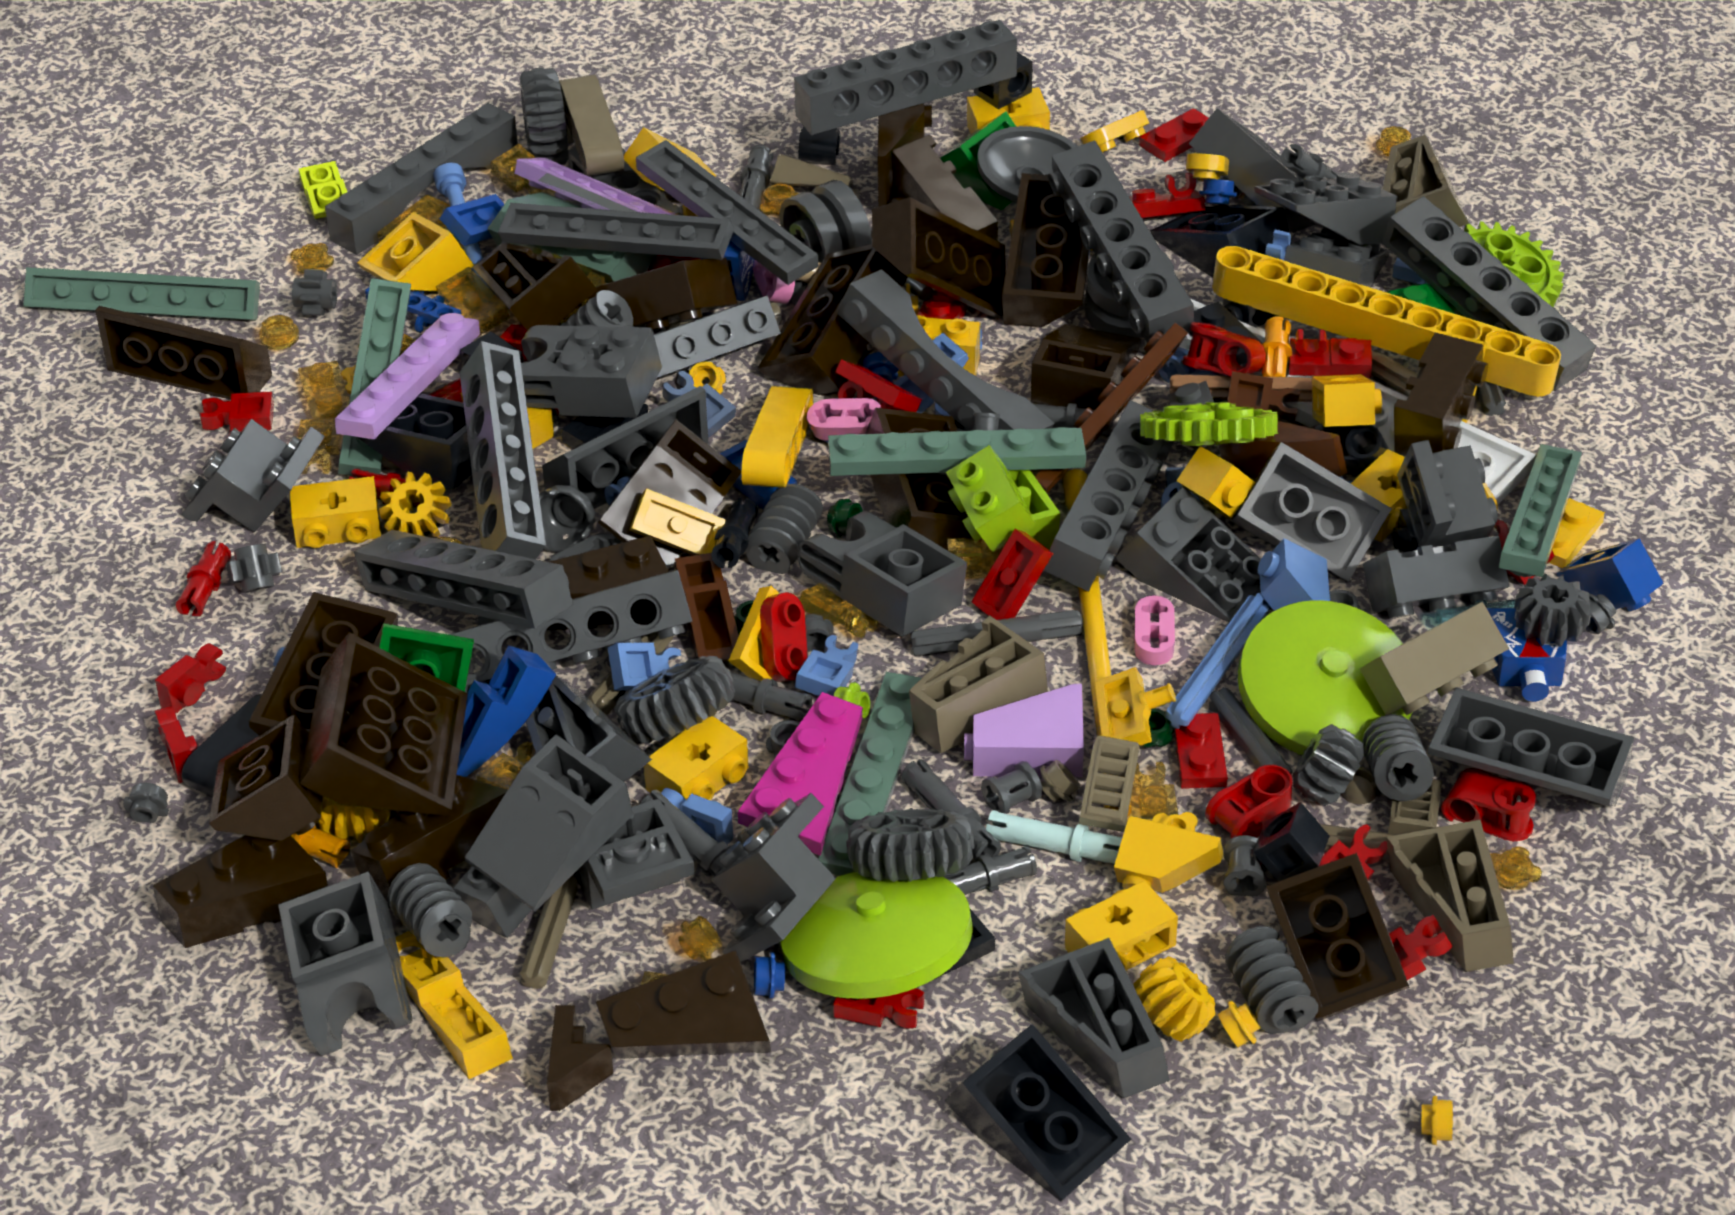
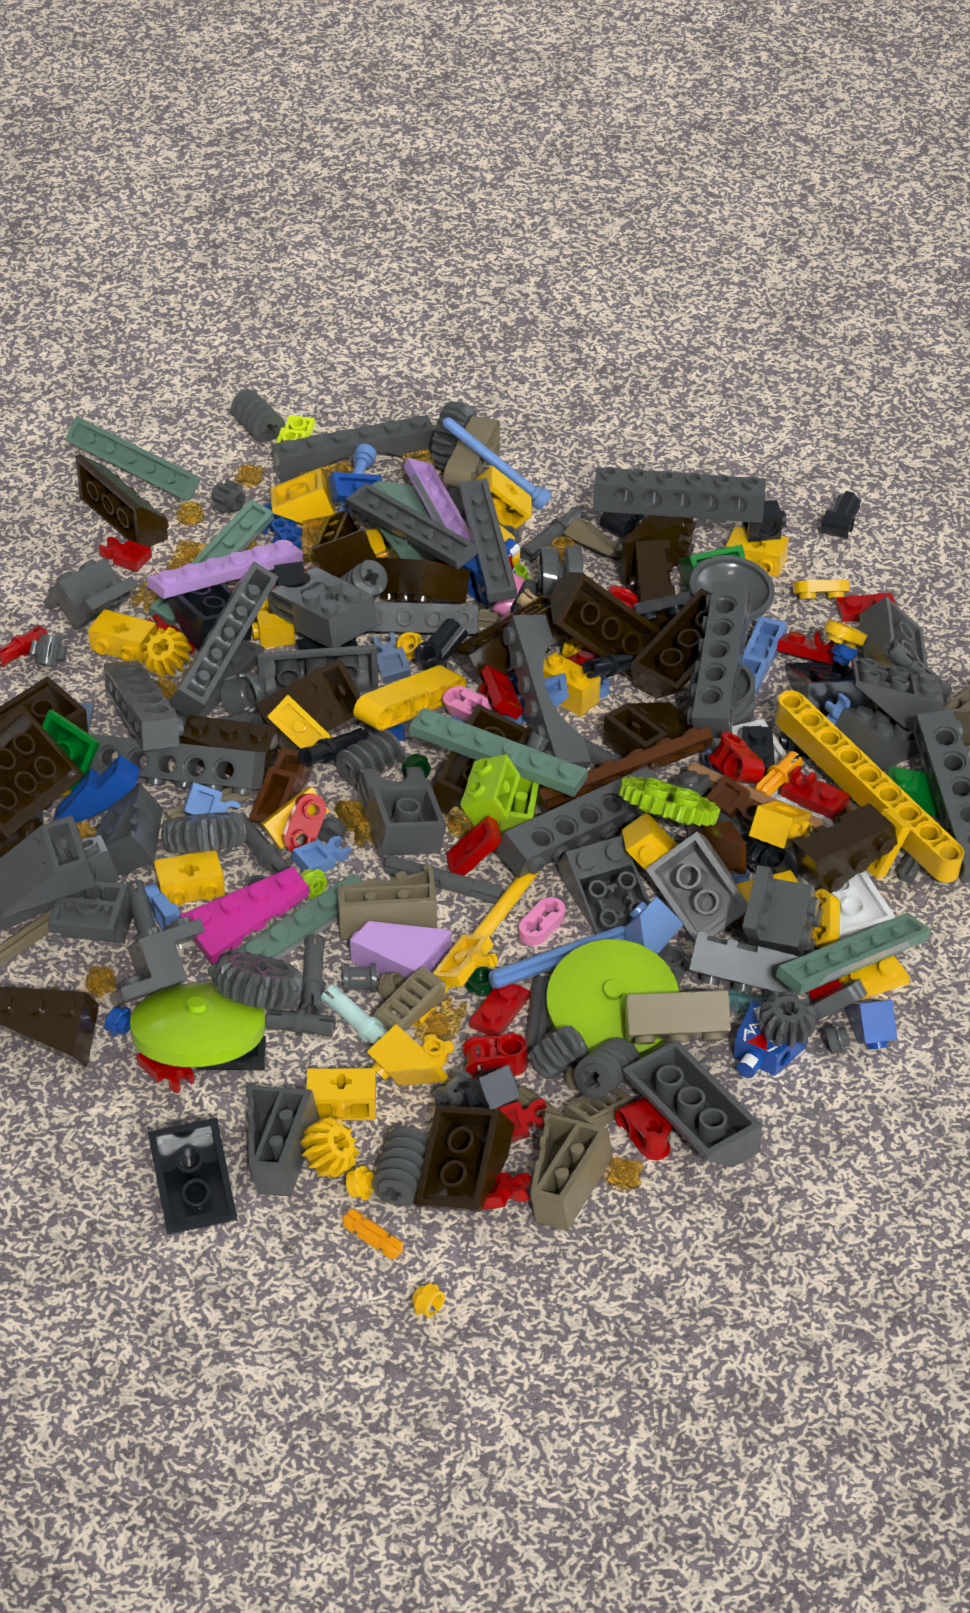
camera: 30 degrees right, 0 degrees up
none -> dark grey piece [231,389,285,443]
none -> light orange axle [342,1209,404,1260]
none -> black piece [414,618,468,671]
none -> medium blue piece [443,417,552,510]
none -> black axle [583,653,634,678]
none -> black plate [631,591,691,622]
none -> dark grey beam [809,978,867,1021]
none -> black piece [821,491,861,539]

